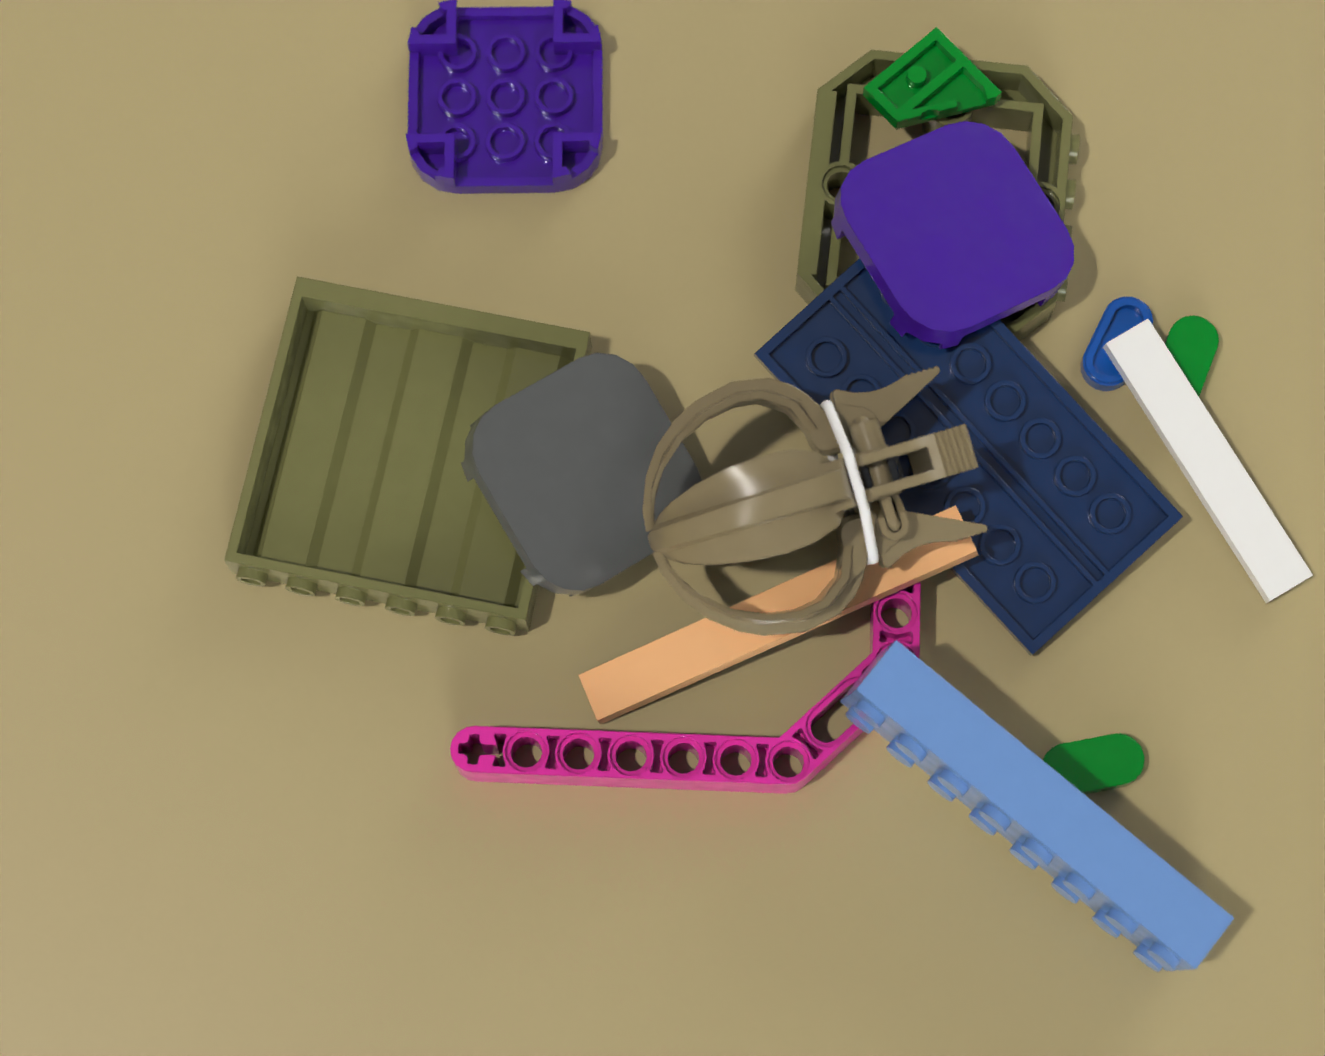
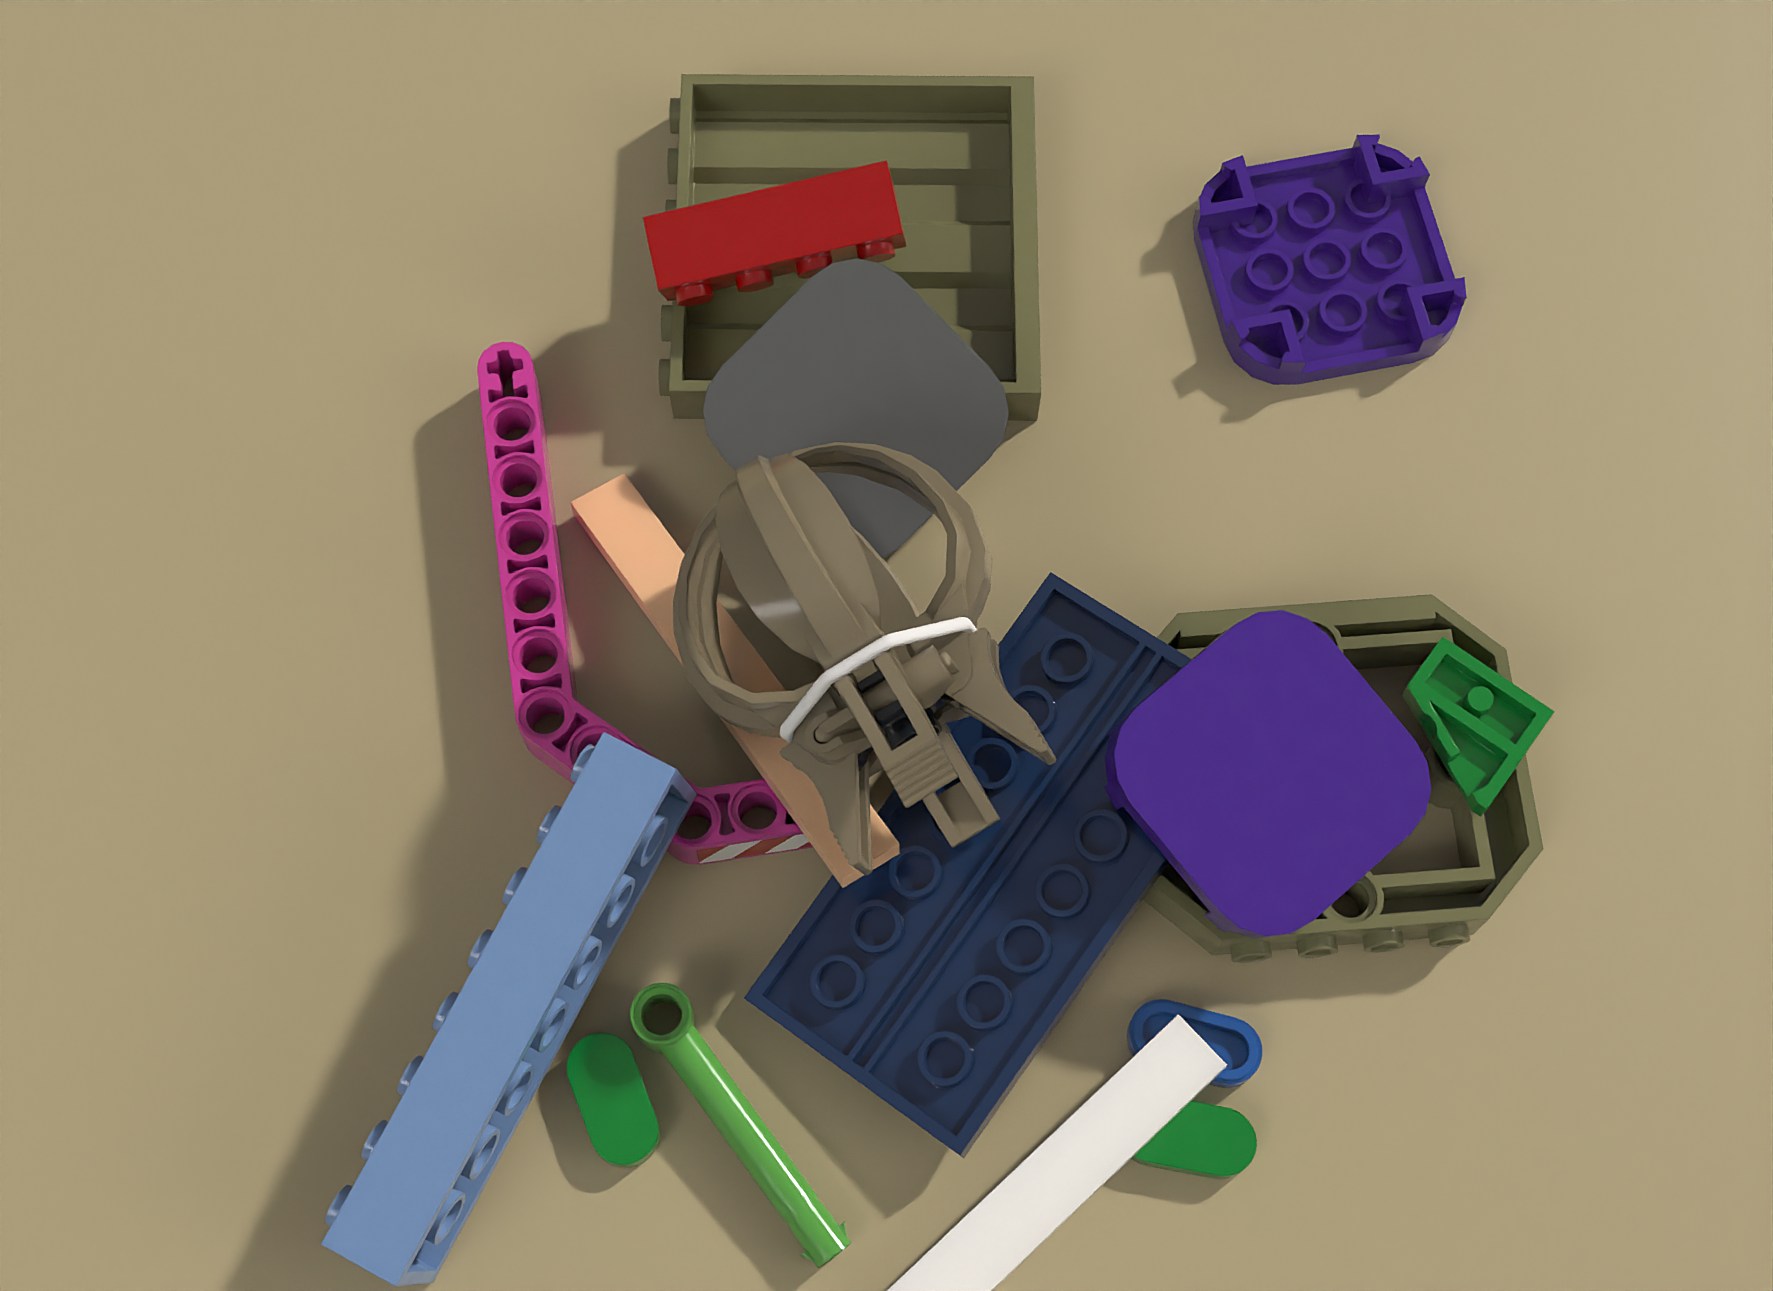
camera: 75 degrees right, 5 degrees down
none -> bright green piece [630,983,852,1269]
none -> red wedge [642,160,907,306]

